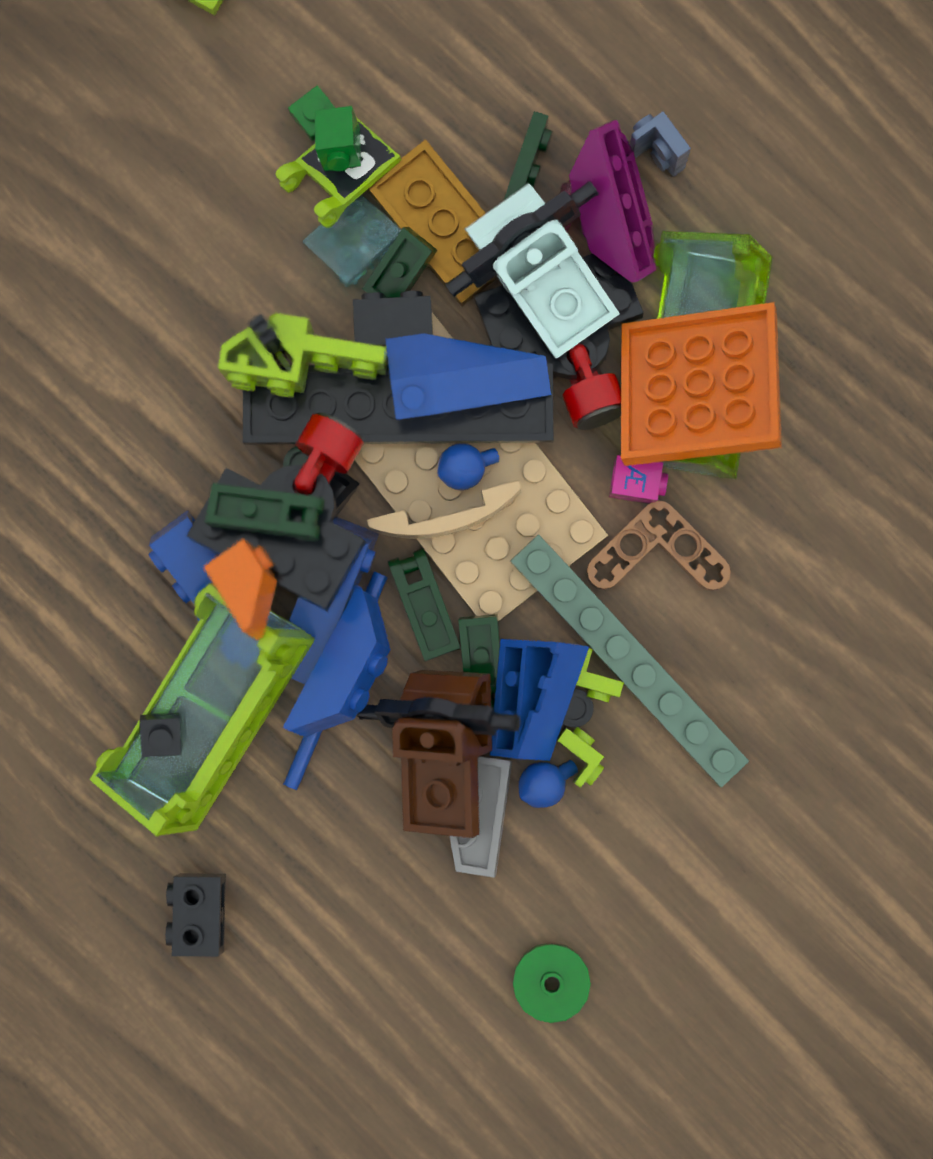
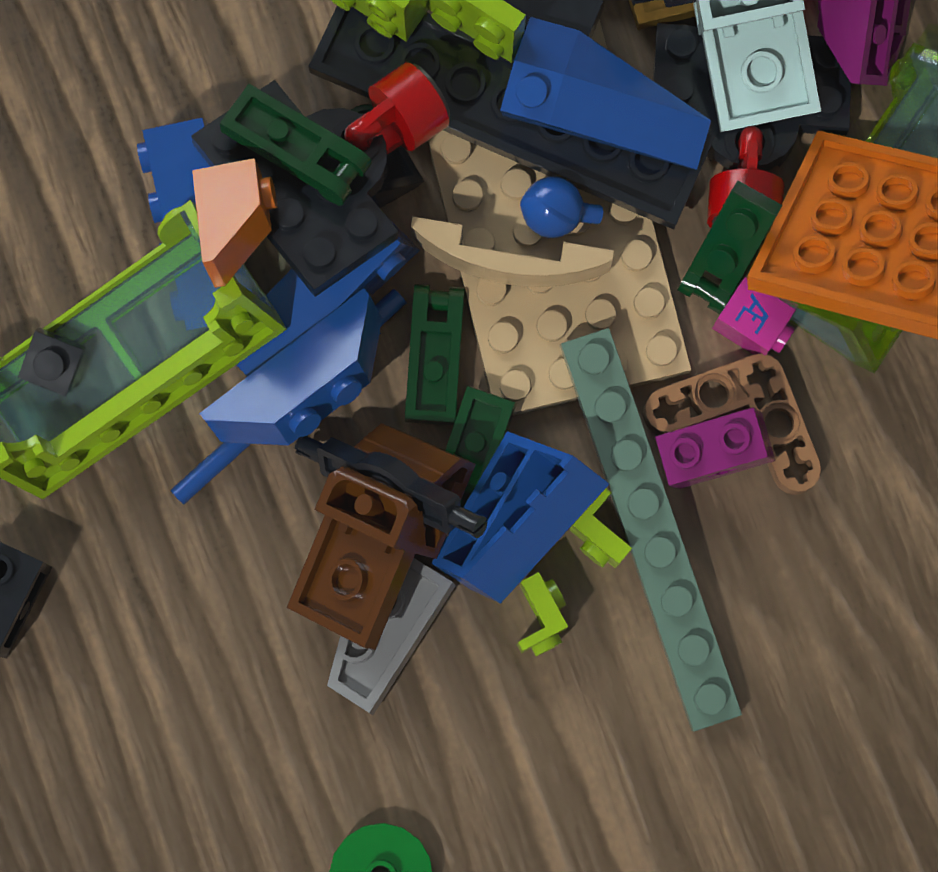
camera: 20 degrees right, 5 degrees down
blue piece [518,760,578,808] -> none
black plate [563,689,594,727] -> none
none -> magenta brick [655,407,776,489]
none -> dark green plate [677,180,783,314]

